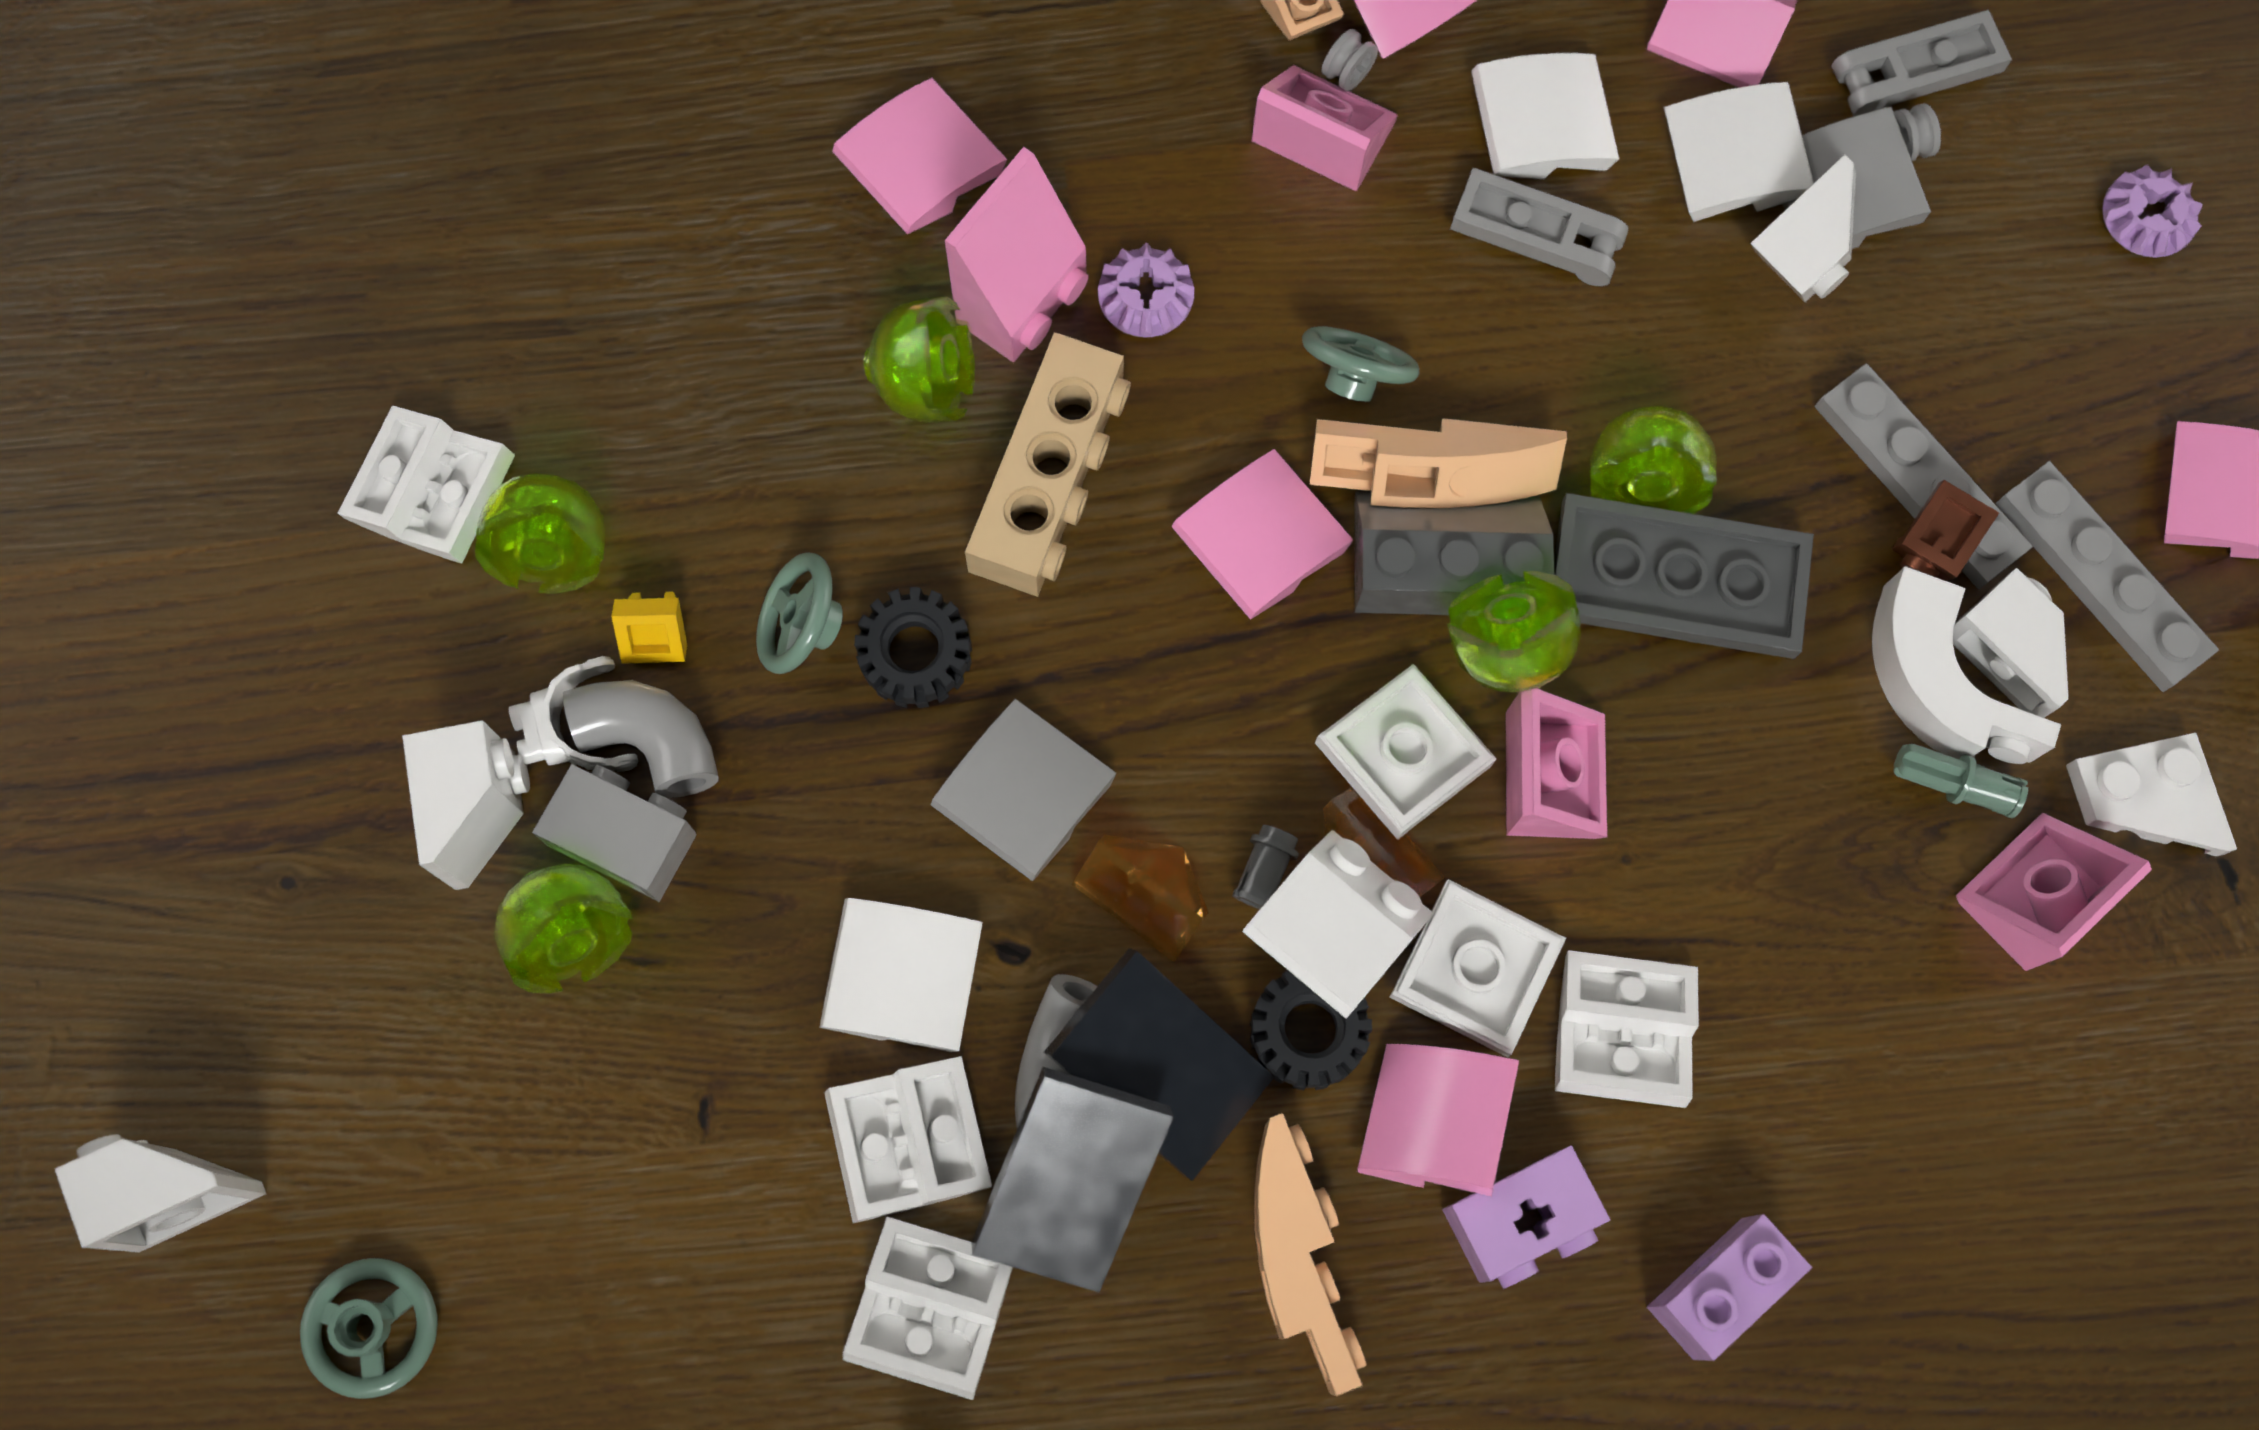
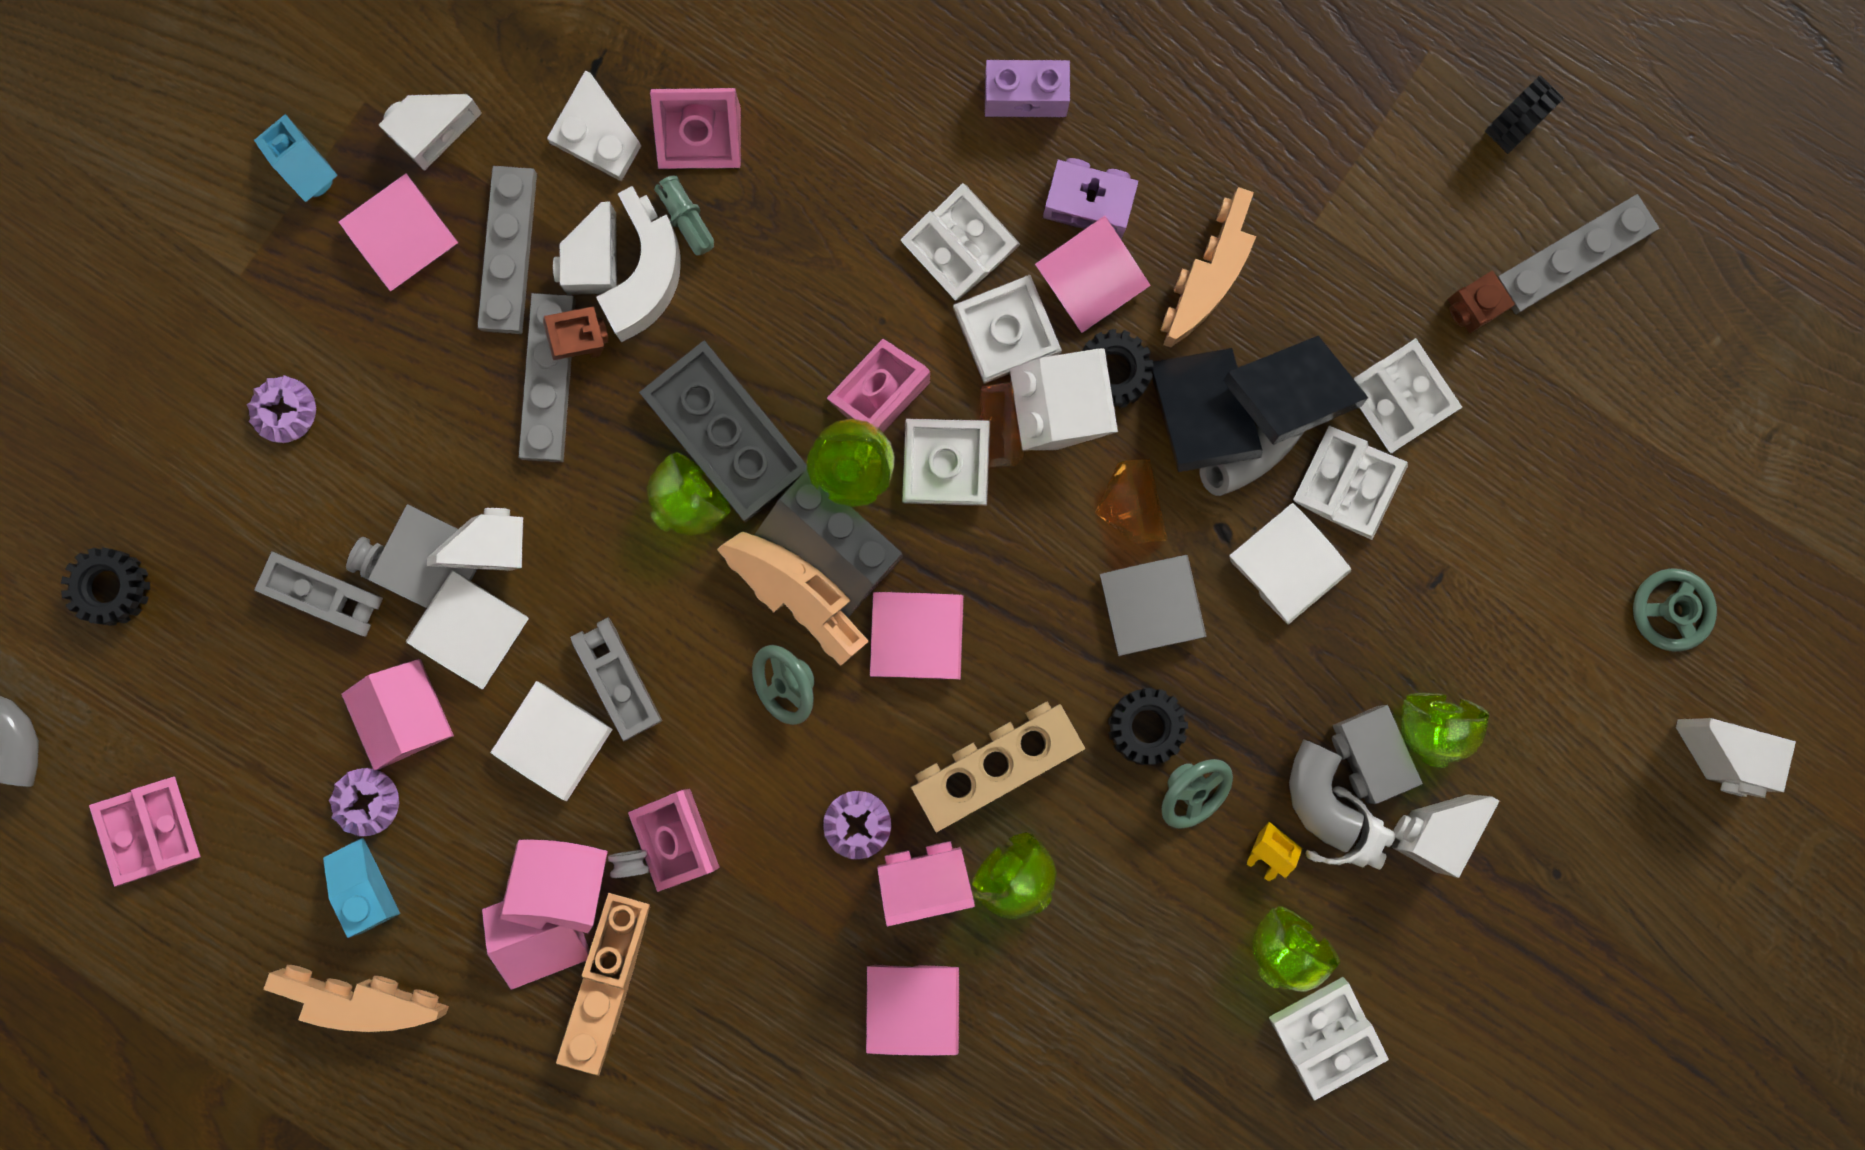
camera: 140 degrees left, 10 degrees up
dark grey pin [1232,825,1299,909] -> none

